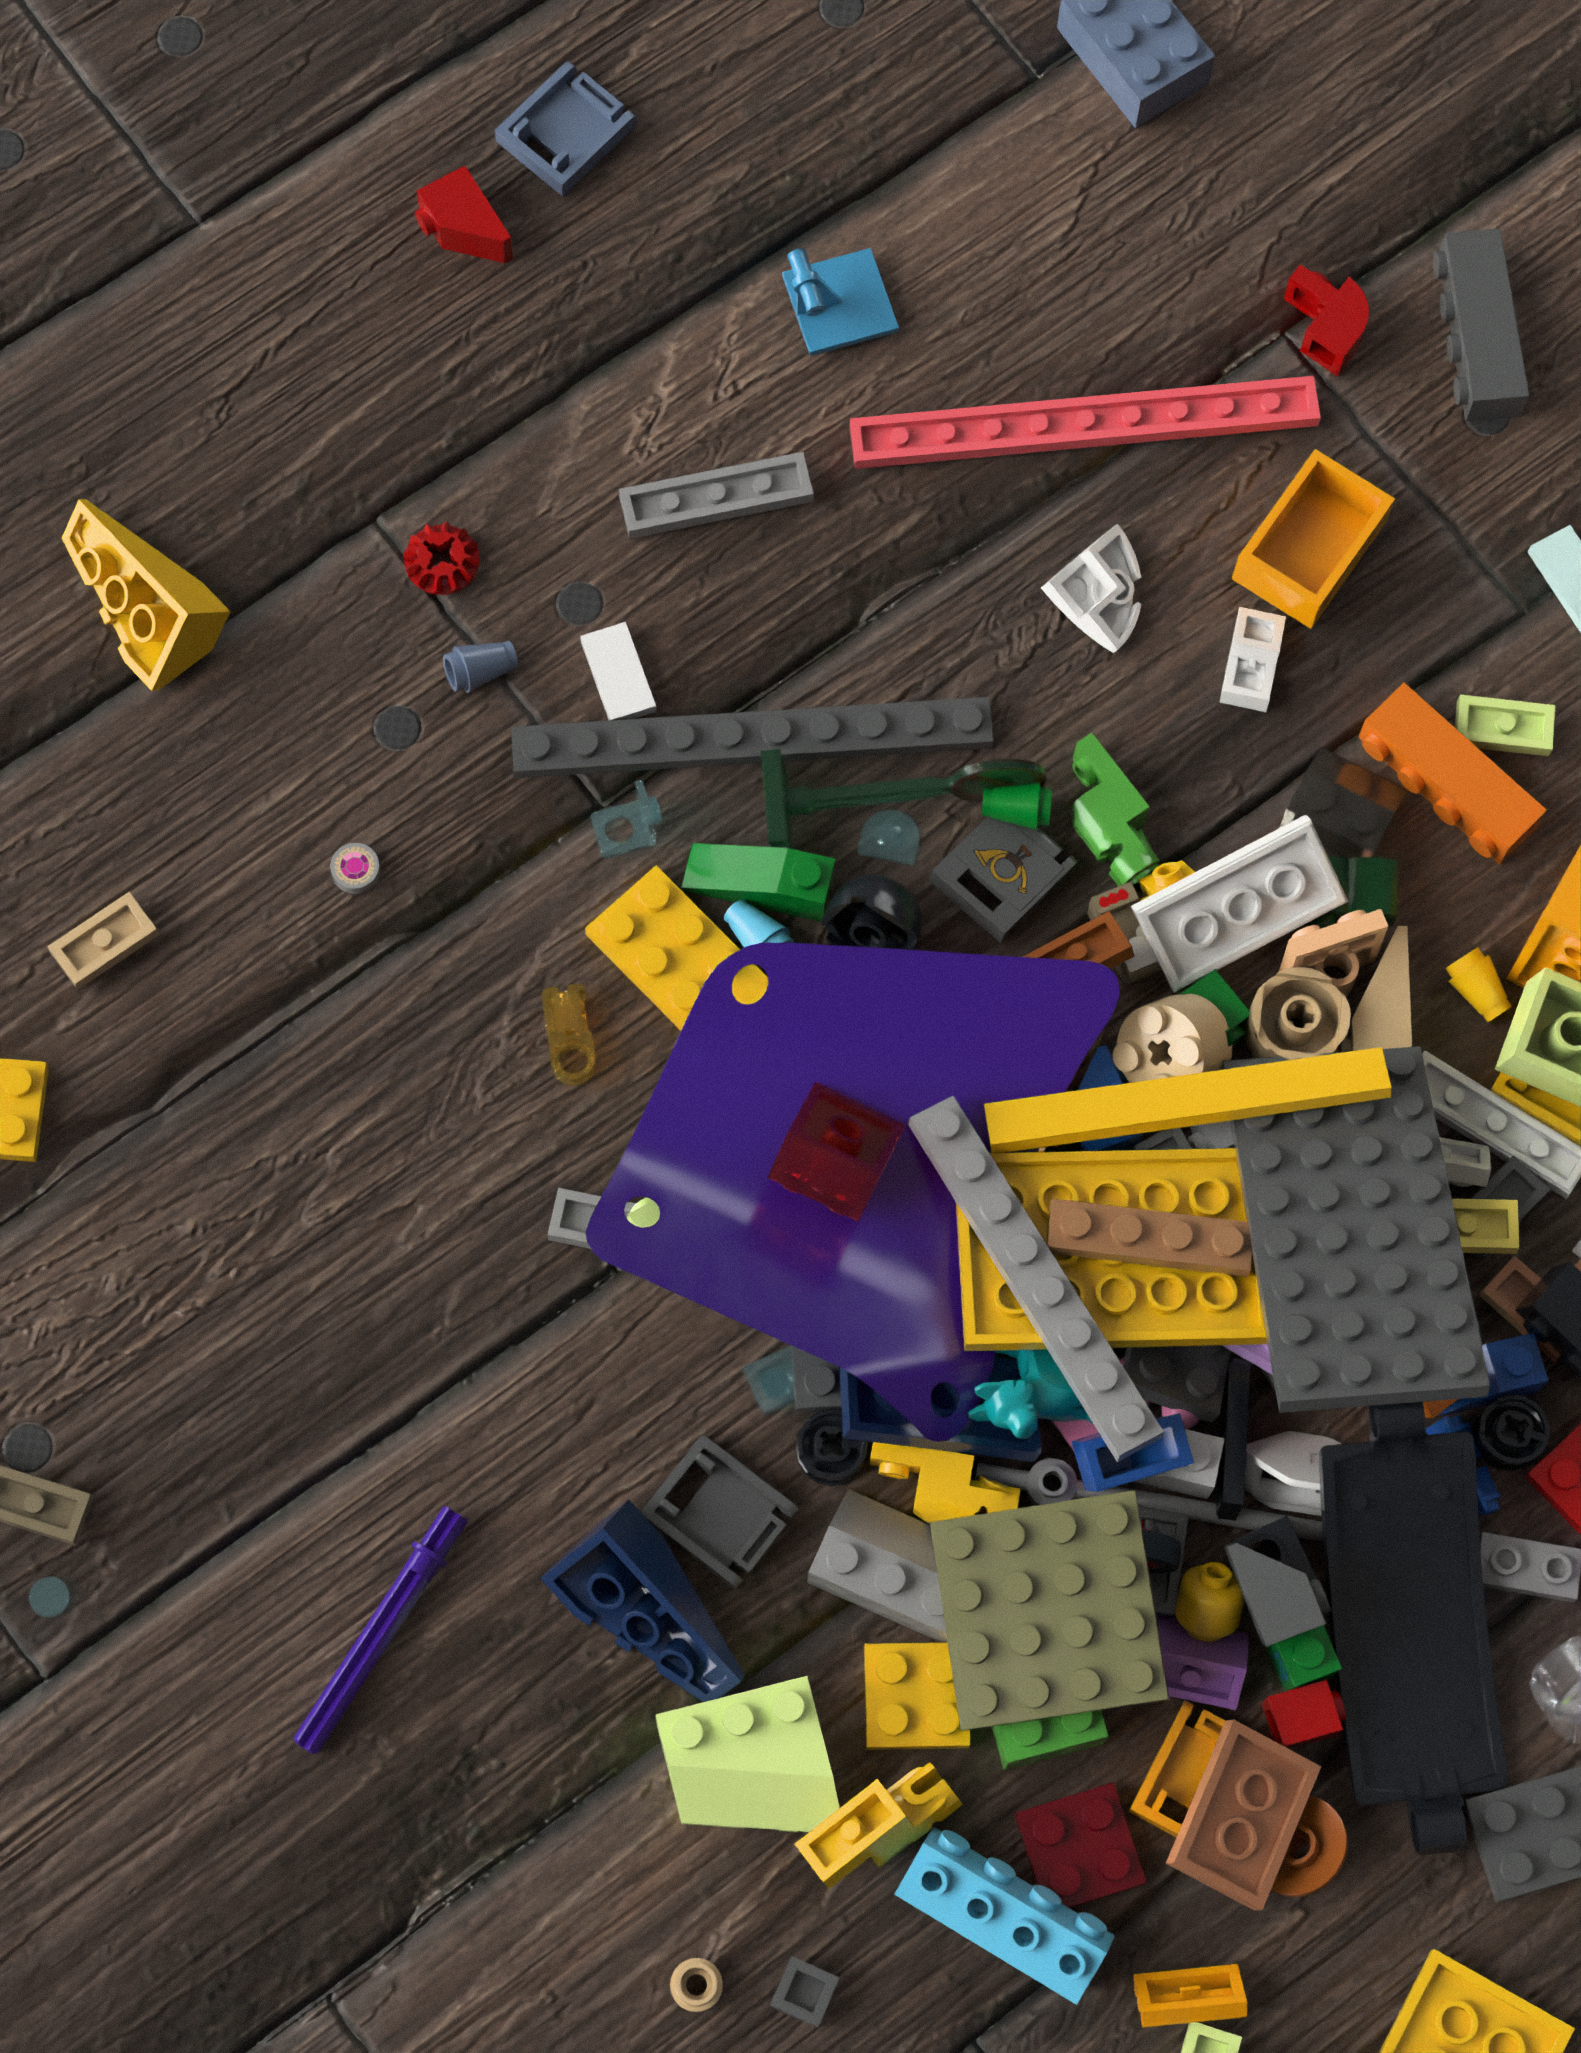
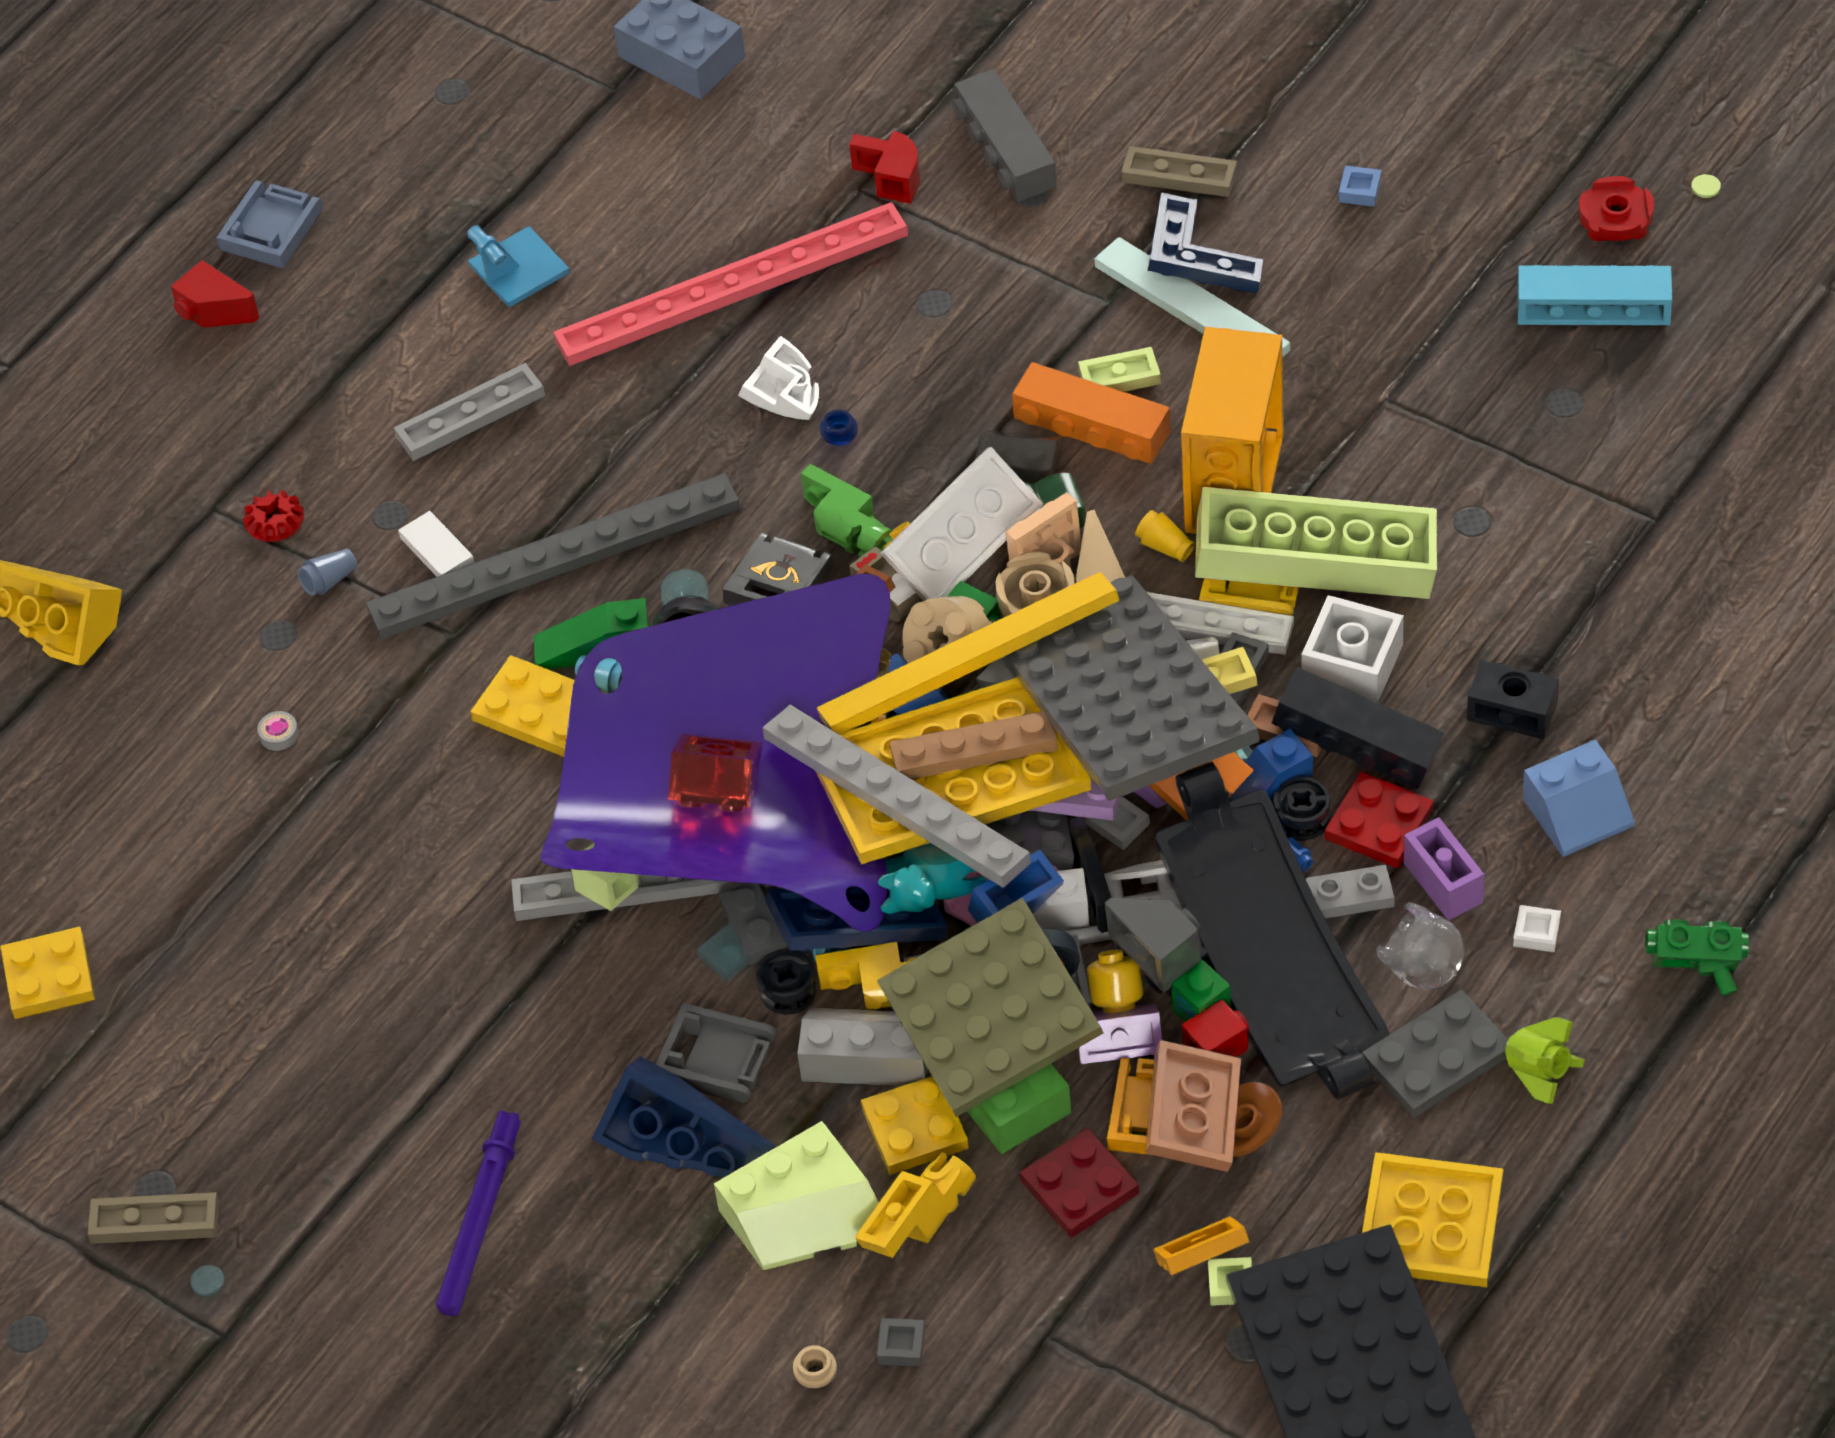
camera: 10 degrees left, 20 degrees down
tan plate [47,892,159,990] -> none
clear yellow piece [542,984,596,1086] -> none
clear light blue bracket [591,780,662,858] -> none
clear green piece [761,749,1047,849] -> none
medium azure brick [894,1827,1115,2005] -> none
green cone [982,782,1052,831] -> none
white slope [1219,607,1286,712] -> none
light orange piece [1232,449,1395,629] -> none
none -> clear blue plate [820,409,858,445]

